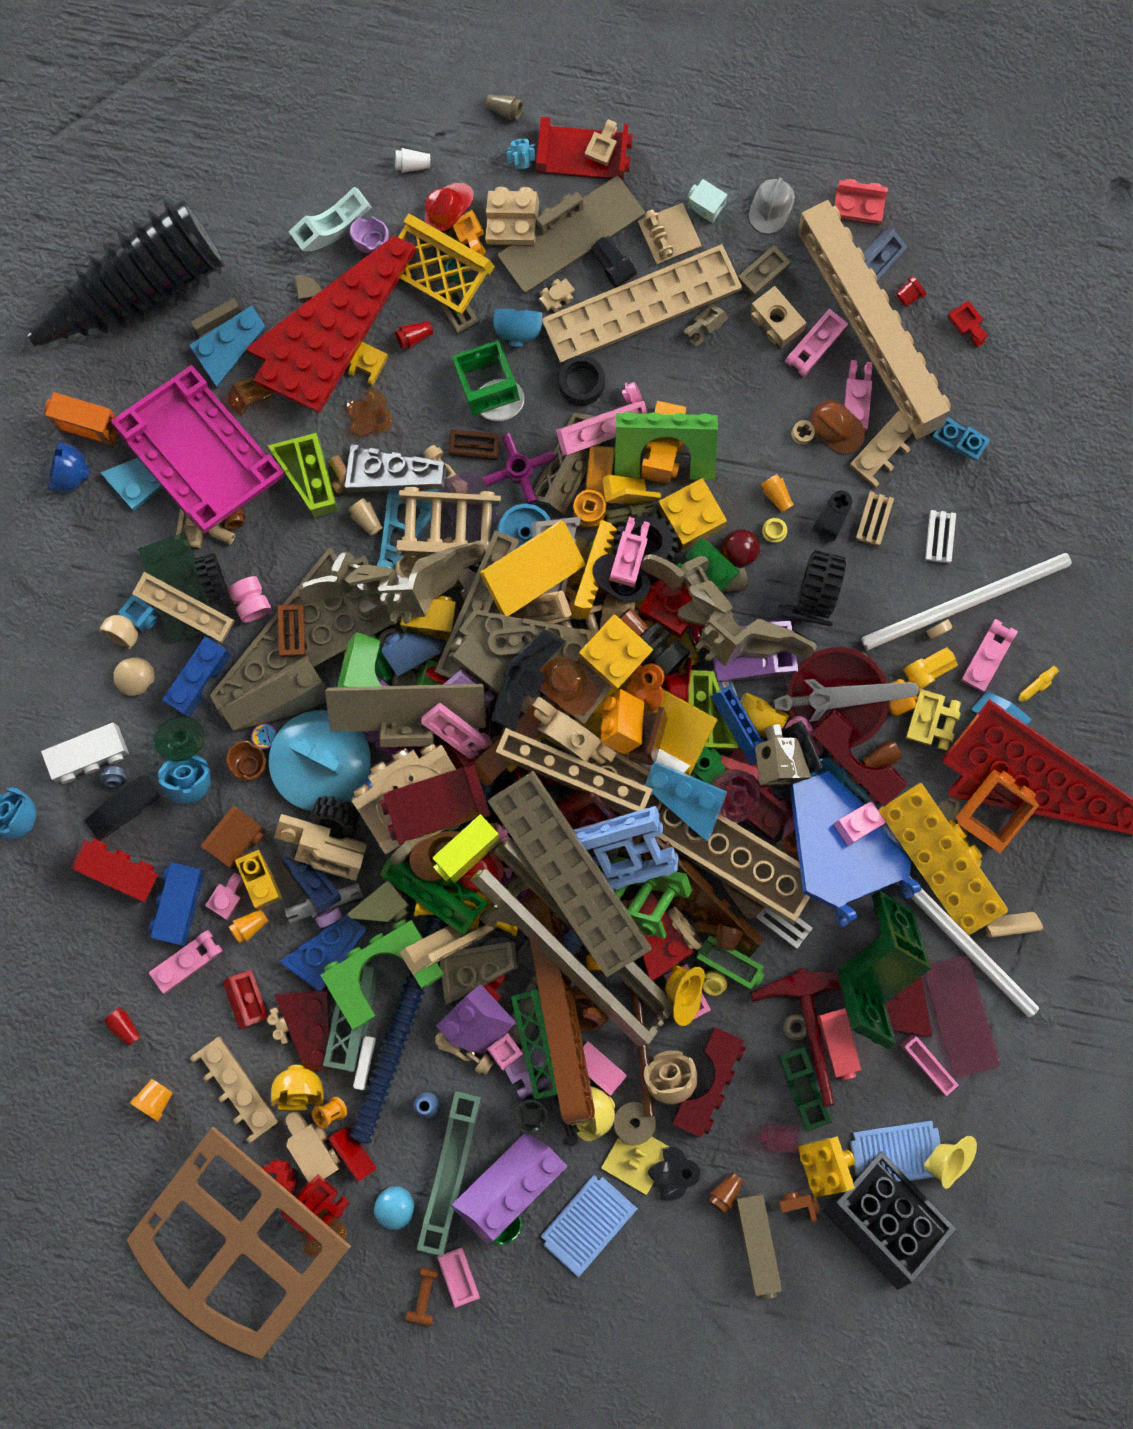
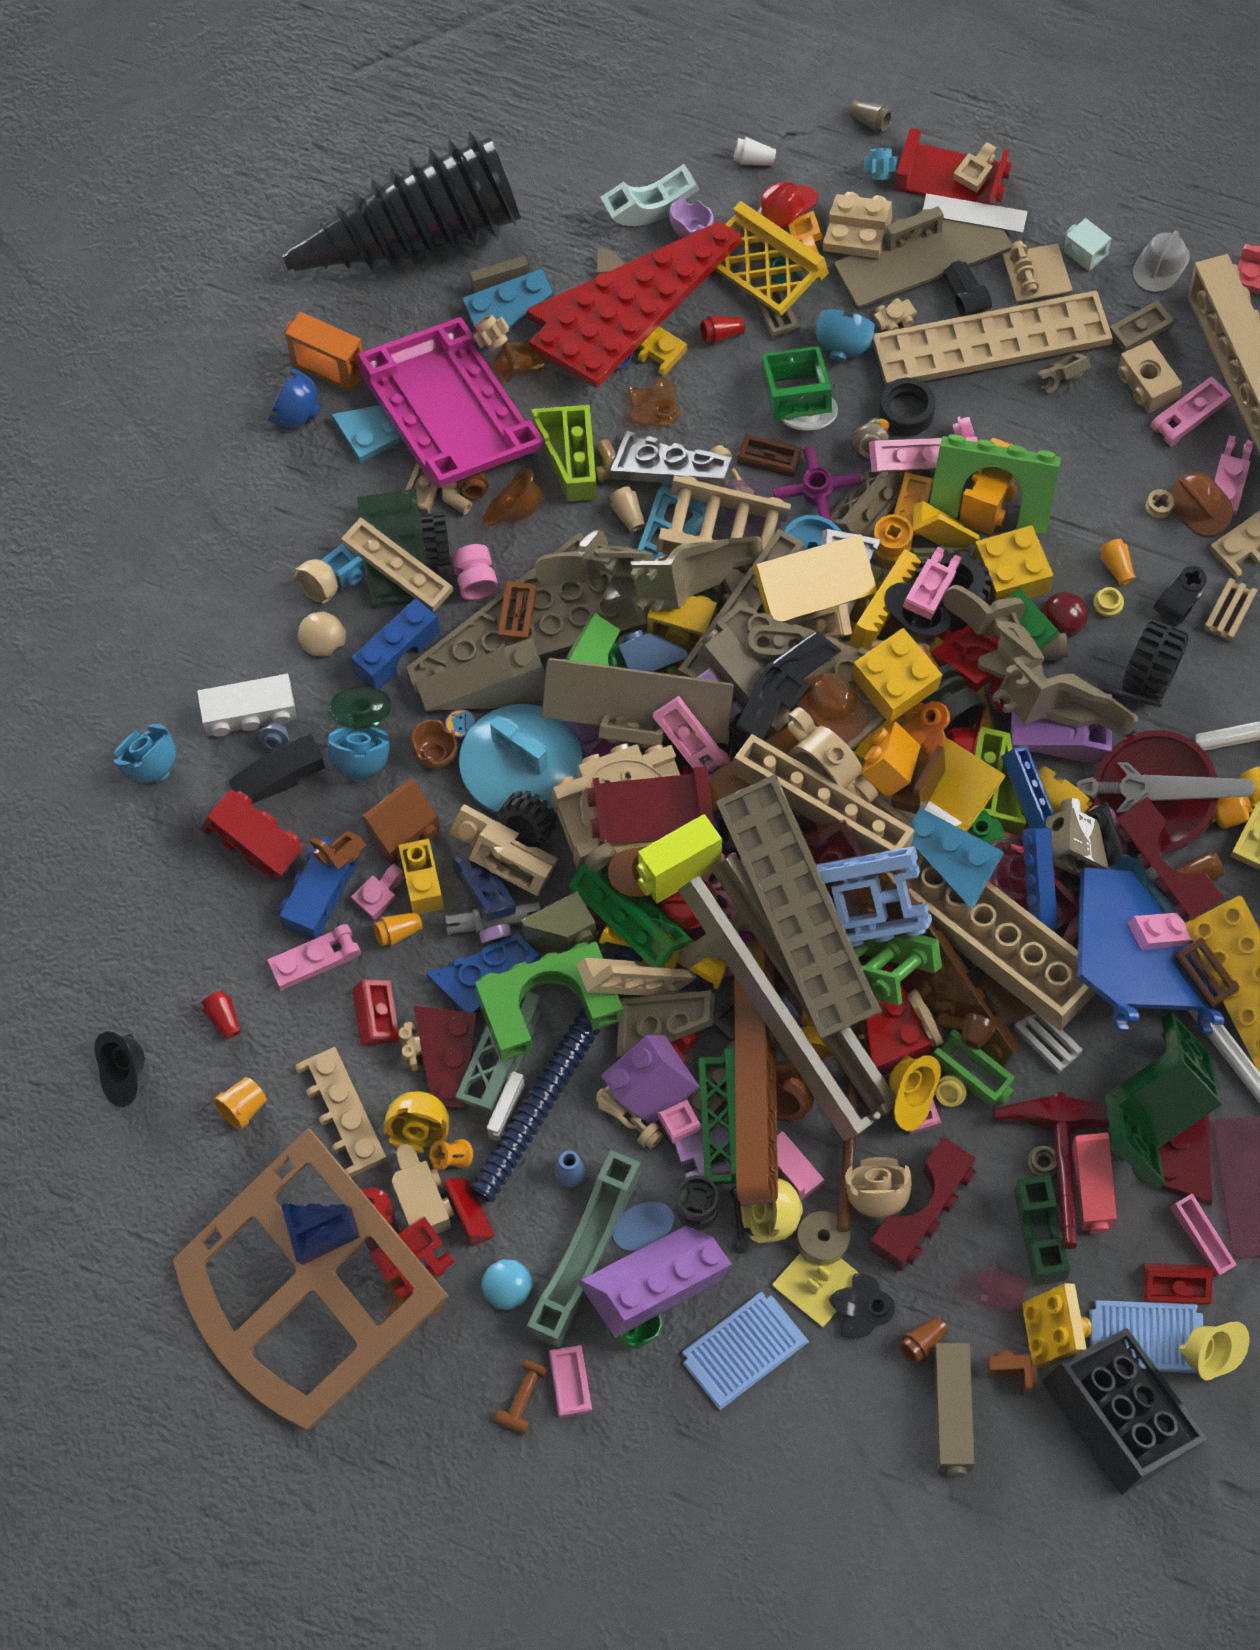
camera: 10 degrees right, 15 degrees down
none -> black piece [94,1031,145,1107]
none -> clear blue wing [281,1203,360,1265]
none -> dark orange bracket [310,831,367,870]
none -> tan gear [473,314,509,351]
none -> clear orange piece [483,468,546,526]
none -> medium blue sticker [613,1202,674,1251]
none -> dark tan animal [851,418,889,459]
none -> white sticker [923,193,1027,232]
none -> blue piece [1023,828,1057,929]
none -> red slope [1143,1263,1213,1304]
none -> reddish brown tile [1175,937,1239,1009]

